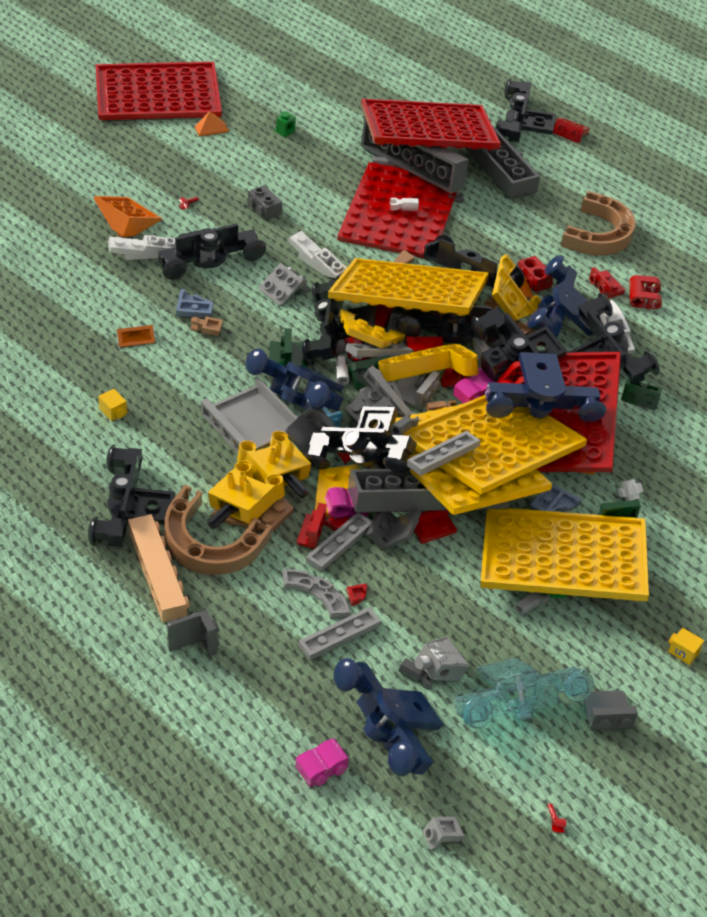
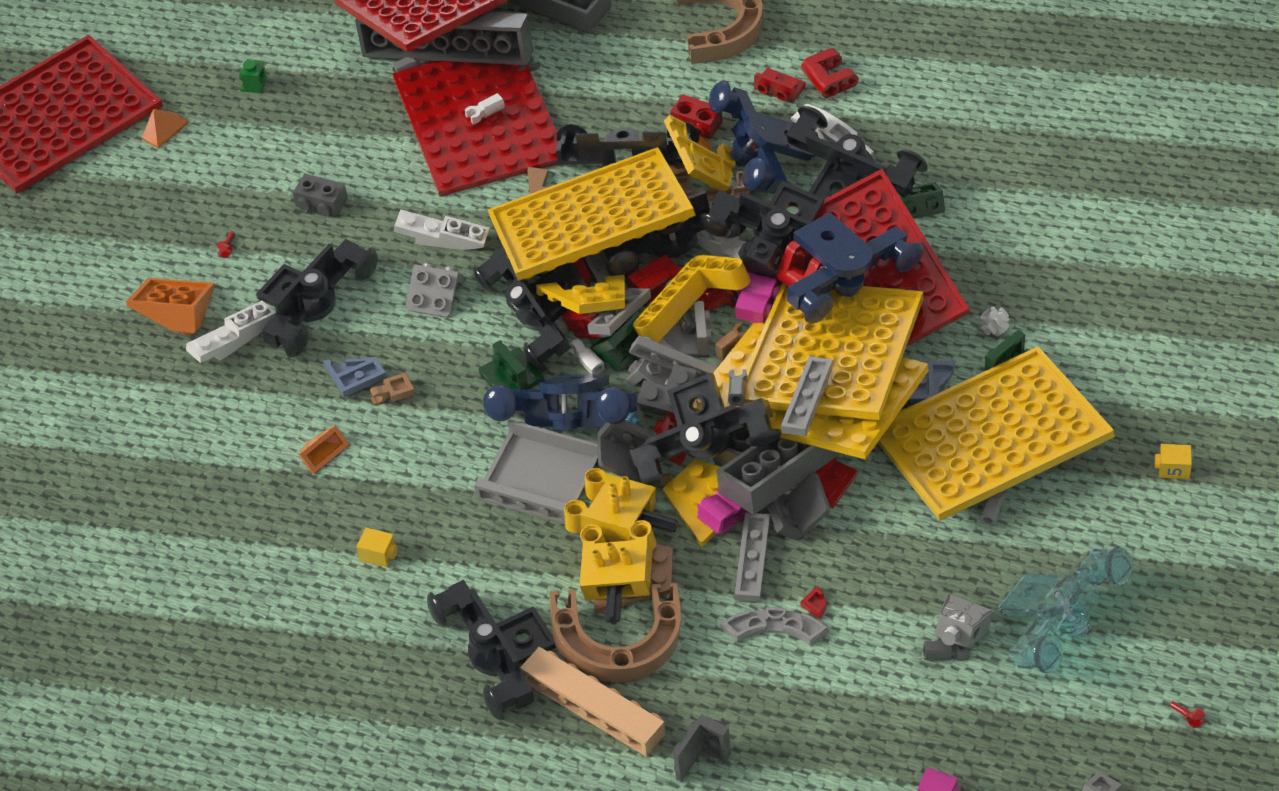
camera: 25 degrees left, 5 degrees up
red bracket [297,503,327,549] -> none
light grey plate [298,607,381,661] -> none
red tile [325,517,350,531] -> none
dark blue piece [333,658,443,776] -> none
dark grey bracket [582,690,638,731] -> none

